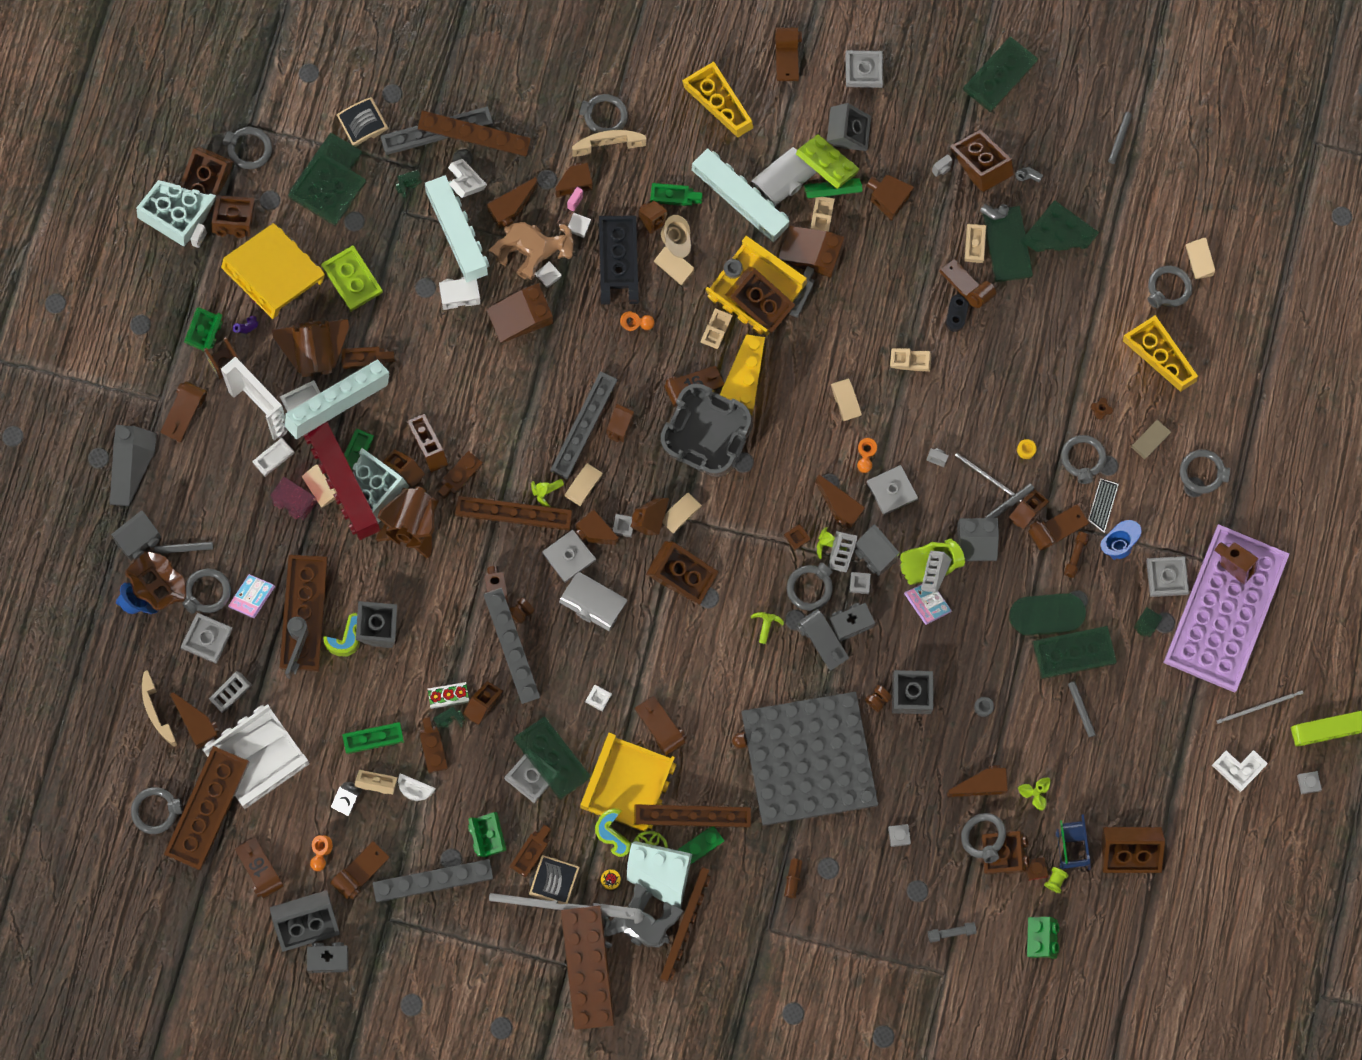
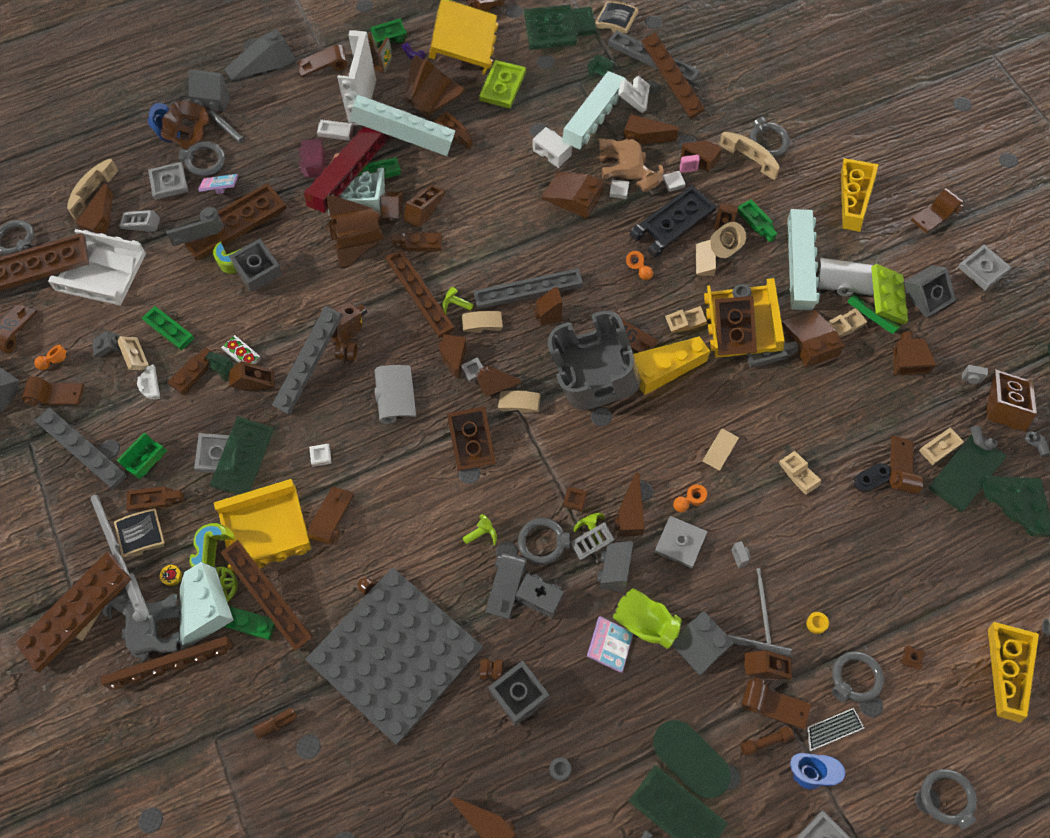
camera: 60 degrees right, 10 degrees down
light grey plate [542,530,596,583] -> none
light grey plate [849,572,871,594] -> none
light grey plate [888,824,911,847] -> none
light grey slope [921,551,952,593] -> none
dark tan tile [1131,420,1171,459] -> none

